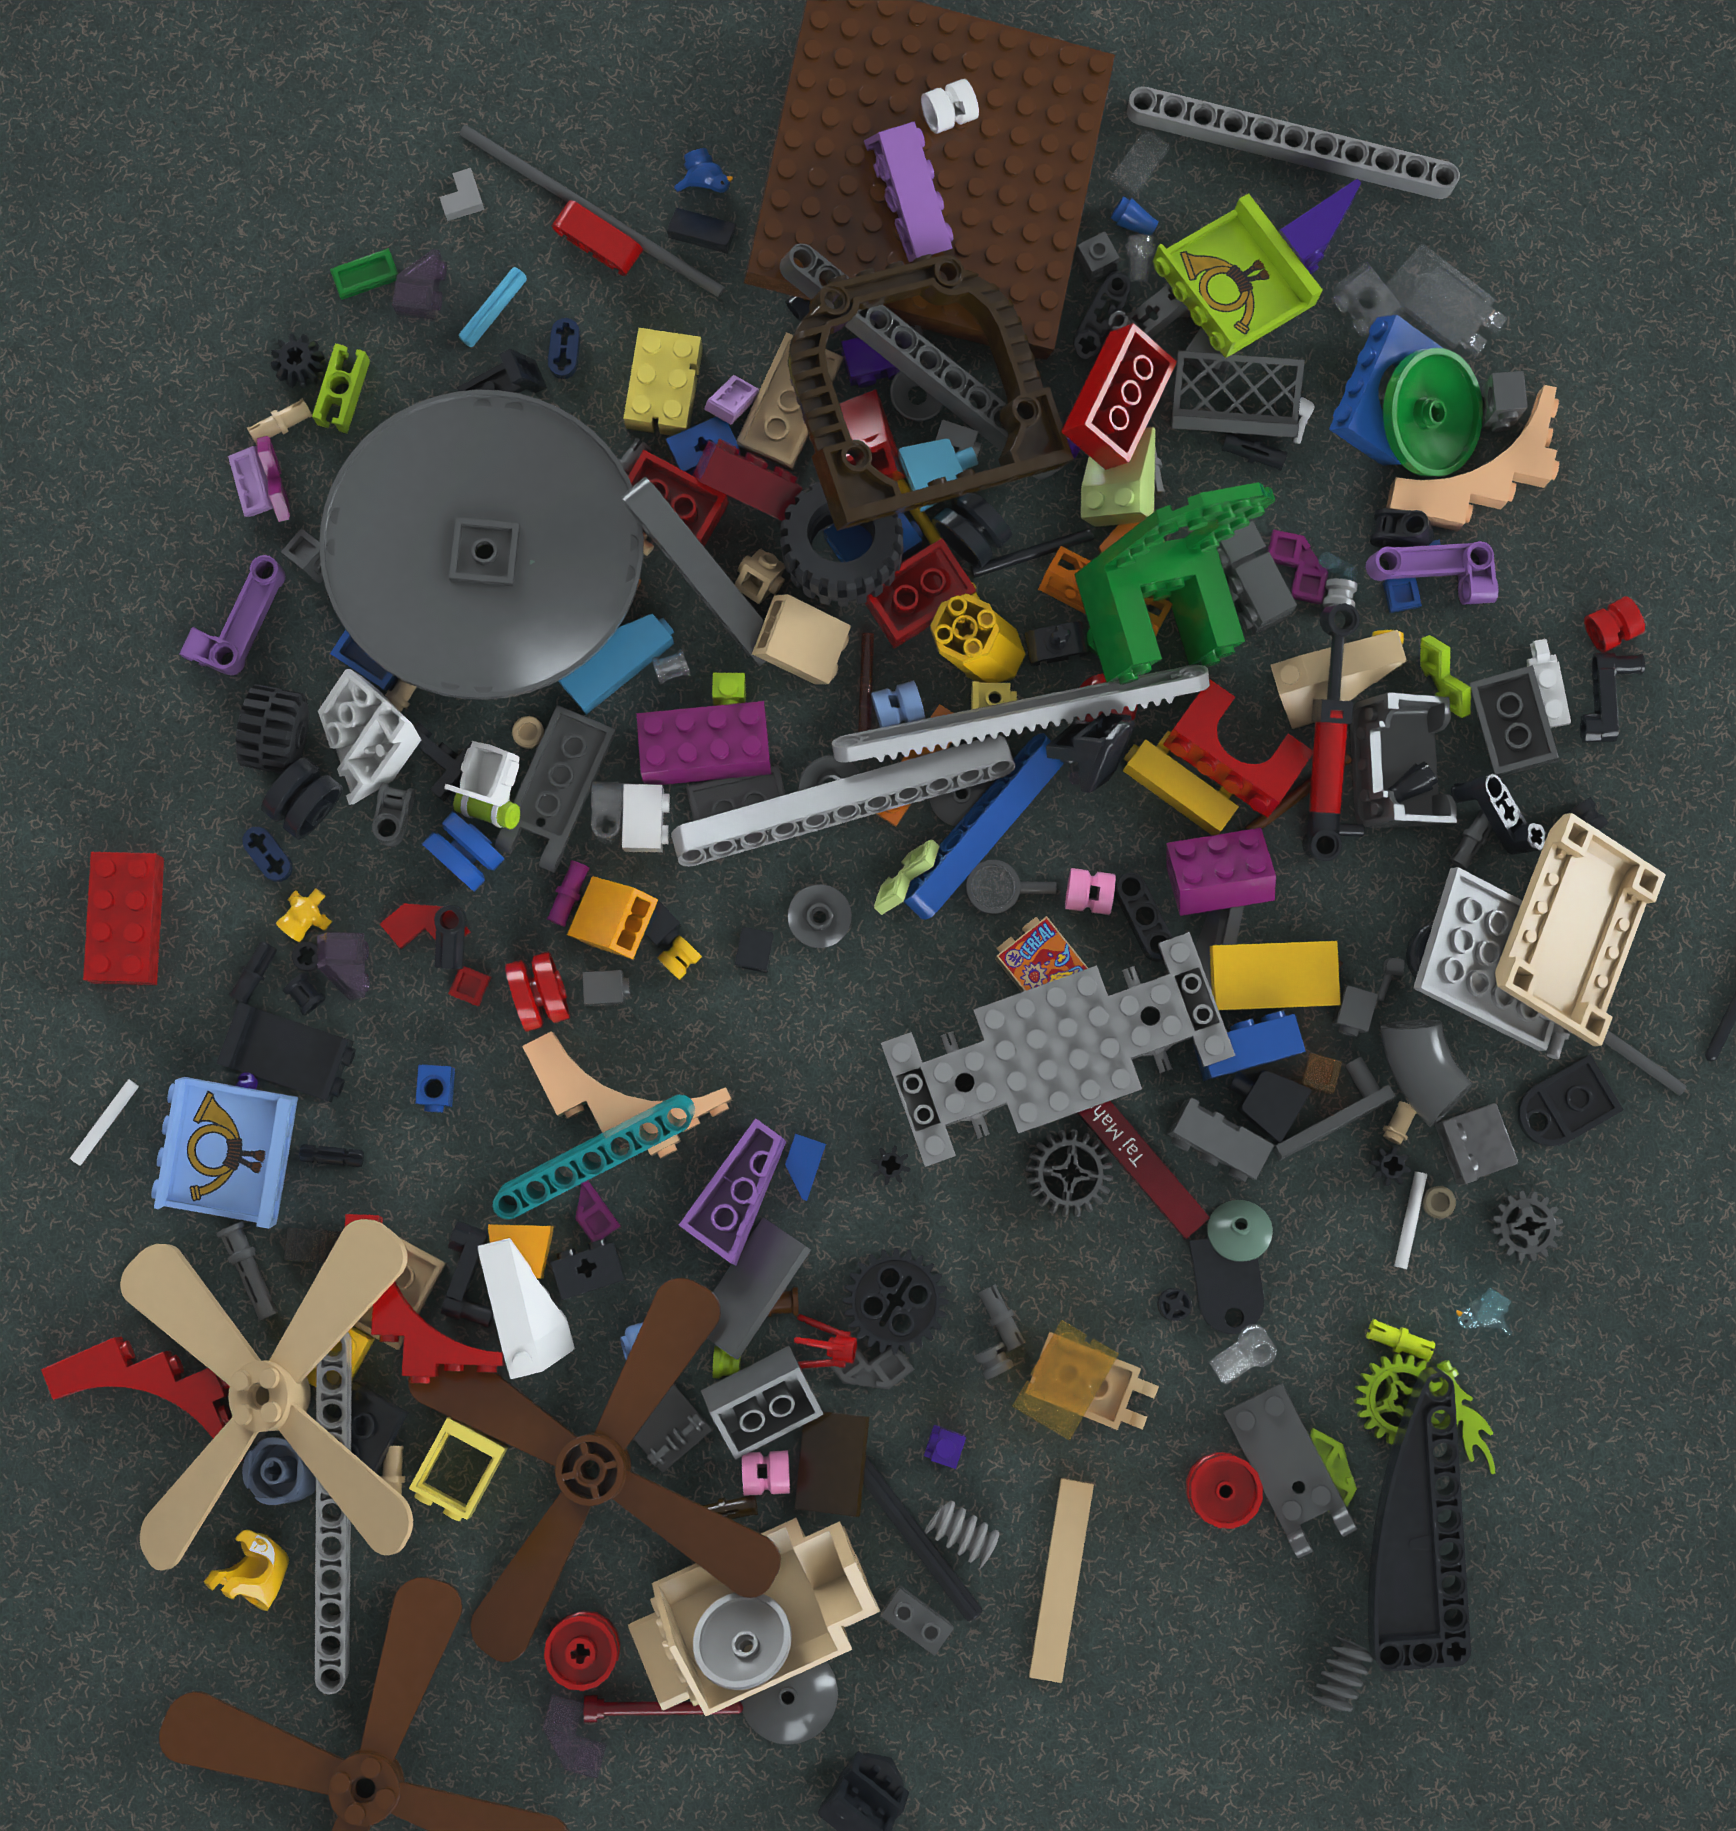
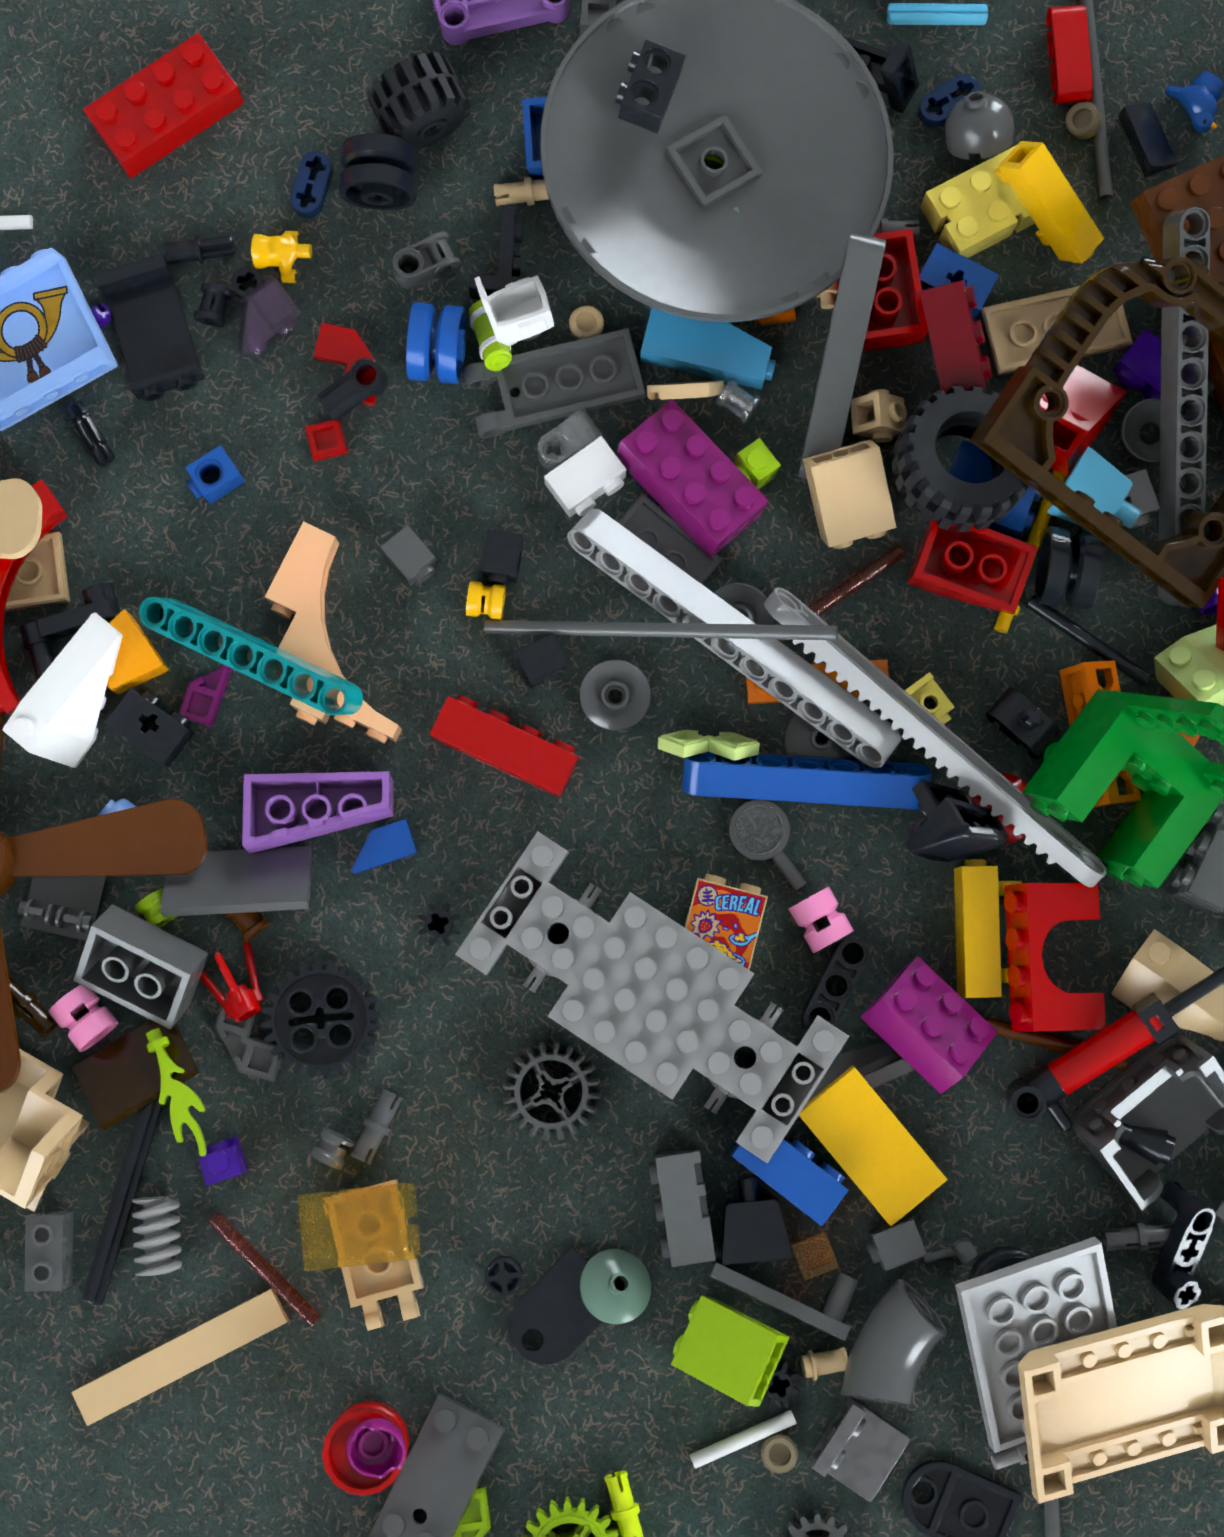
camera: 55 degrees right, 0 degrees up
white wedge [318,669,421,805] -> none
red wheel [505,951,570,1032] -> none
magenta pin [546,860,590,927] -> none
light orange brick [567,876,658,959] -> none
lavender plate [704,375,759,425] -> none
light blue wheel [871,680,925,728] -> none
yellow brick [930,594,1025,683] -> none
dark red tile [1077,1101,1210,1239] -> none
clear piece [1209,1324,1277,1385] -> none
none -> lime piece [146,1028,206,1157]
none -> clear red bar [208,1212,321,1327]
none -> magenta hair [346,1418,406,1479]
none -> red brick [429,695,579,798]
none -> dark grey piece [484,620,838,641]
none -> black brick [615,40,686,134]
none -> tan tile [647,380,724,400]
none -> lime brick [671,1295,790,1407]
none -> dark grey cylinder [945,91,1015,160]
none -> yellow brick [994,141,1104,264]
none -> dark tan tile [1066,102,1103,140]

